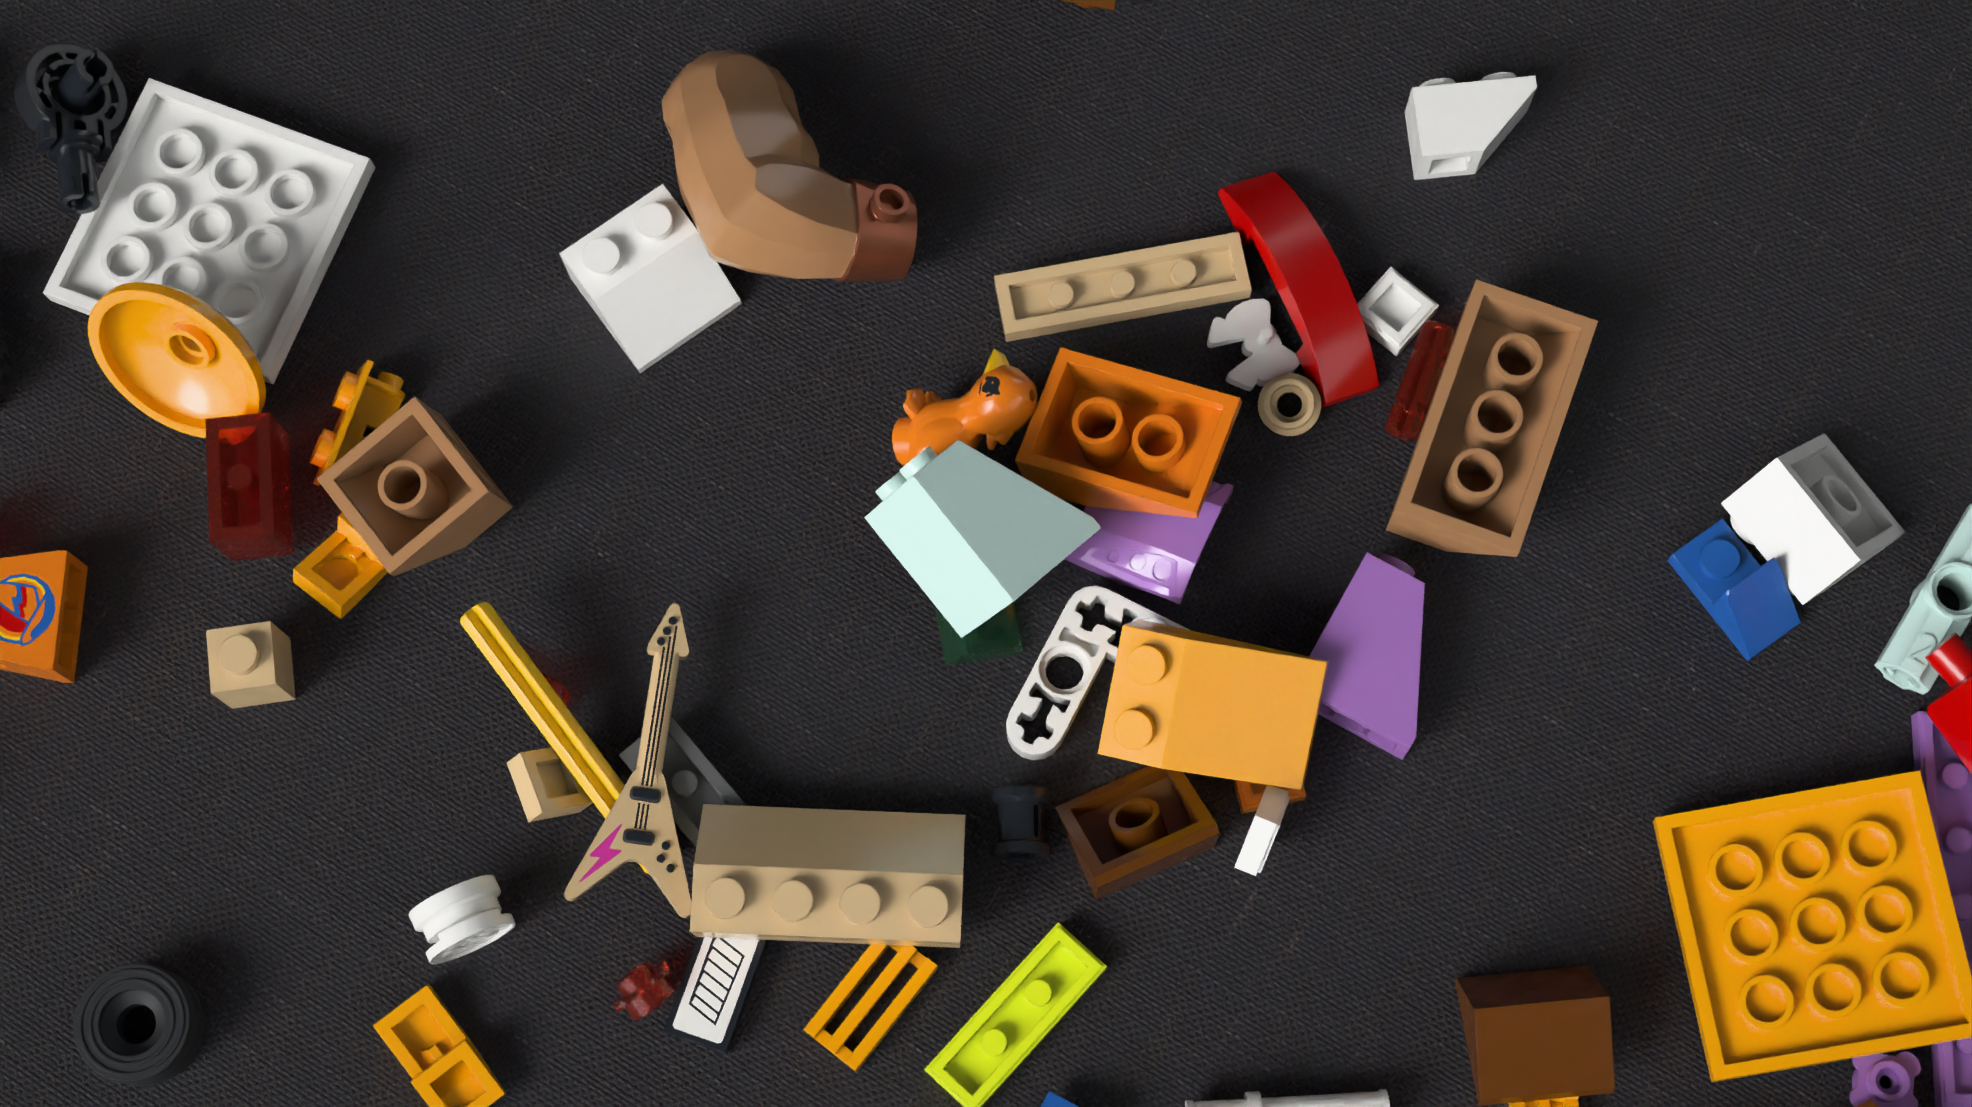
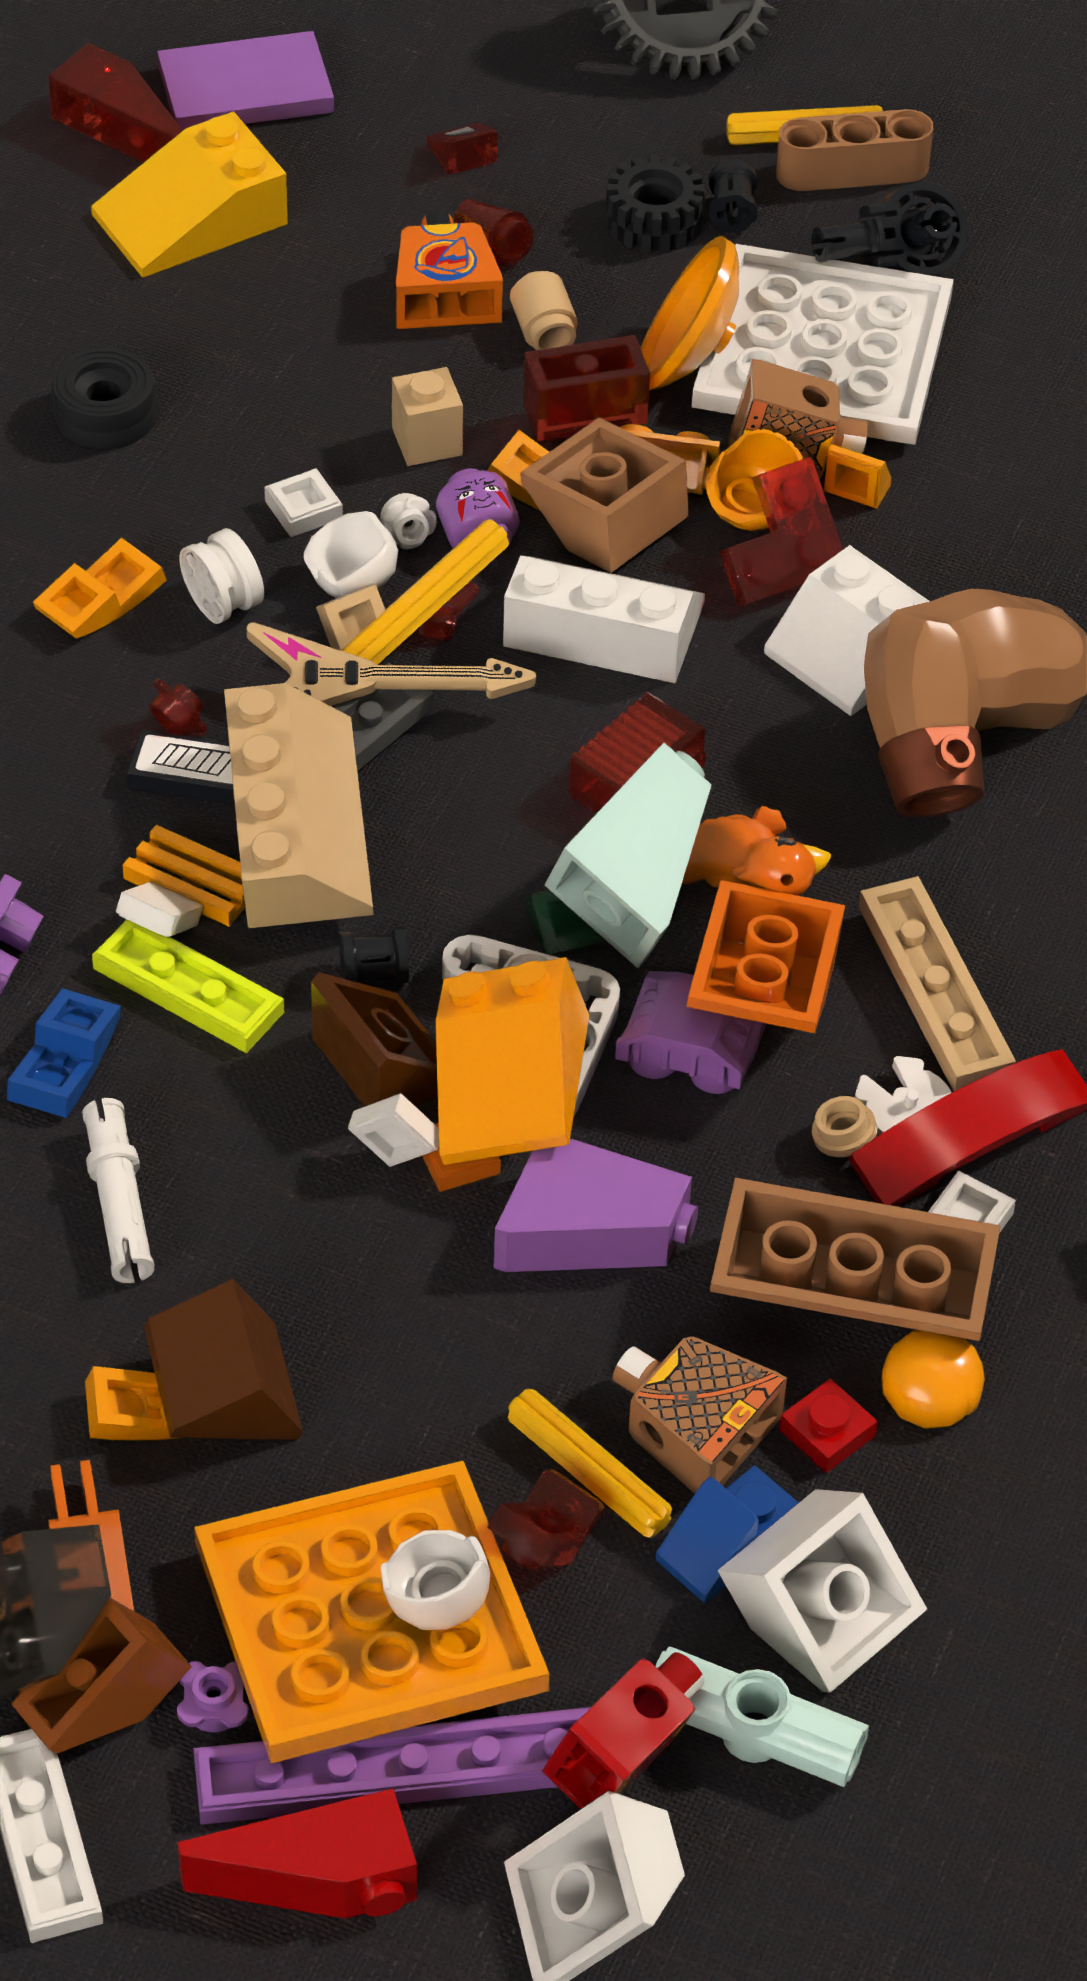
camera: 75 degrees right, 25 degrees down
none -> white tile [116,881,204,938]
none -> white tile [265,468,343,537]
none -> white hair [304,511,398,598]
none -> white plate [380,493,436,550]
none -> white hair [380,1530,490,1630]
none -> medium lavender head [435,468,520,548]
none -> clear red bracket [487,1470,604,1570]
none -> white slope [503,555,705,683]
none -> yellow axle [508,1388,672,1538]
none -> tan brick [510,271,578,355]
none -> clear red brick [569,692,706,812]
none -> medium nougat torso [613,1336,787,1494]
none -> light orange hair [706,429,804,531]
none -> clear red plate [719,457,843,607]
none -> medium nougat torso [728,359,868,481]
none -> red plate [779,1378,878,1473]
none -> light orange slope [824,444,891,509]
none -> light orange hair [882,1329,985,1429]

